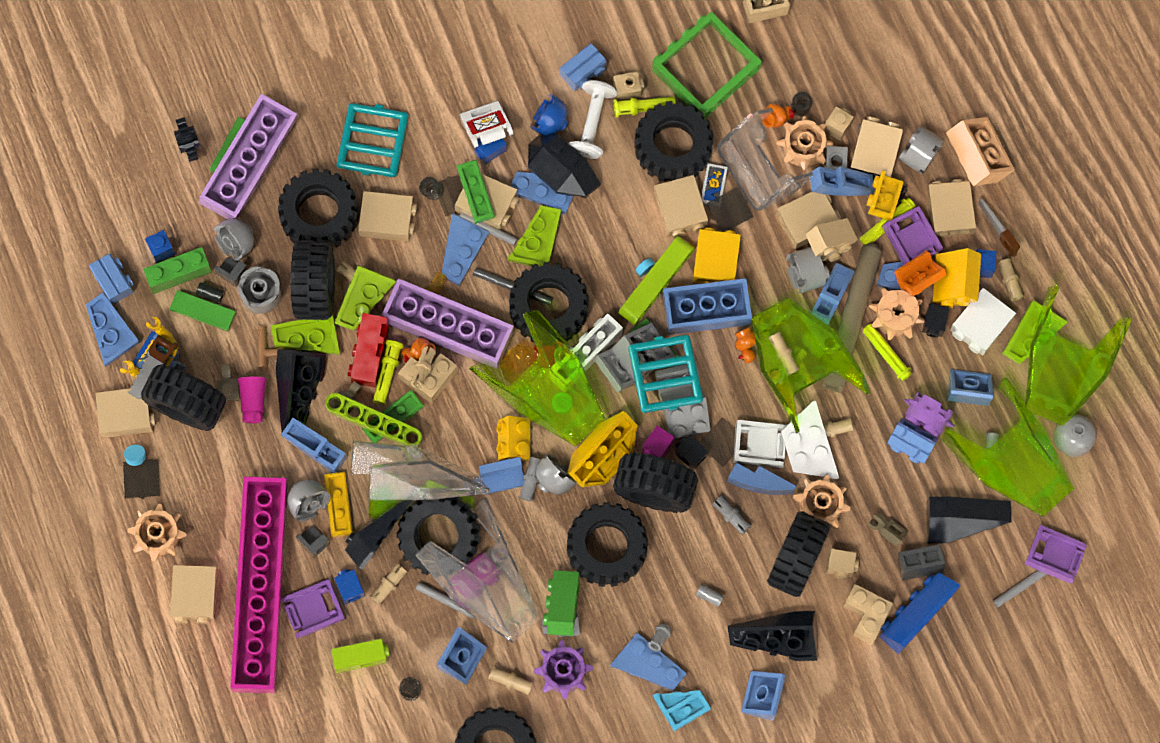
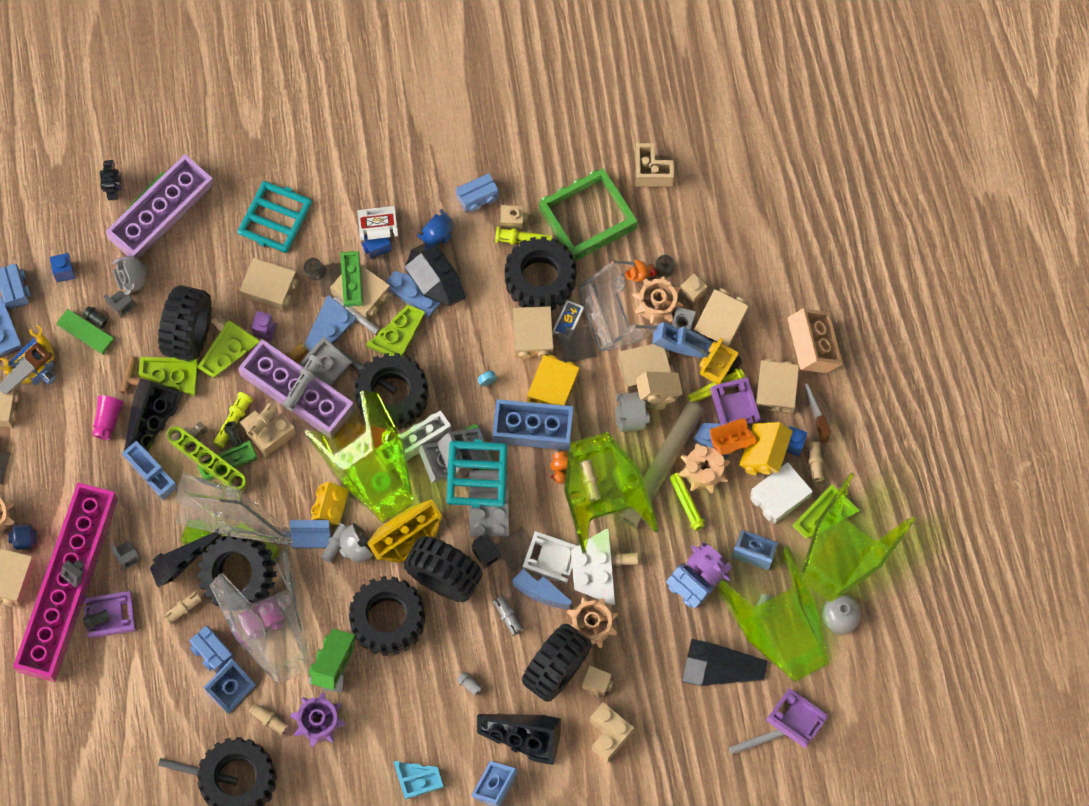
camera: 15 degrees right, 5 degrees down
black tyre [141,365,226,431] -> none
bright green brick [143,247,212,294] -> none
dark tan plate [217,364,240,402] -> none
light grey brick [238,266,282,314] -> none
black tyre [278,169,358,248] -> none
light grey cylinder [287,480,330,522] -> none
yellow tile [324,472,352,538] -> none
lime brick [331,639,390,673] -> none
blue brick [334,569,365,605] -> none
wedge [348,313,389,388] -> none
clear smoke wheel [399,677,421,701] -> none
orange animal [401,338,436,363] -> none
light grey bar [416,582,476,618] -> none
white hose [569,80,617,159] -> none
medium blue wing [610,633,687,691] -> none
lime beam [618,235,695,326] -> none
magenta brick [642,425,675,458] -> none
light grey pin [648,624,671,651] -> none
medium blue slope [808,263,855,330] -> none
dark tan plate [868,512,908,546] -> none
blue slope [880,572,961,654] -> none
light grey brick [898,126,944,175] -> none
dark grey hinge [898,544,945,581] -> none
black brick [922,303,950,338] -> none
none -> dark blue head [8,524,37,550]
none -> dark grey tile [61,560,85,588]
none -> pearl dark grey pin [83,609,110,629]
none -> medium blue brick [189,625,234,673]
none -> pearl dark grey pin [224,421,243,447]
none -> medium lavender brick [251,311,277,341]
none -> light grey pin [282,355,324,411]
none -> light grey plate [299,337,352,387]

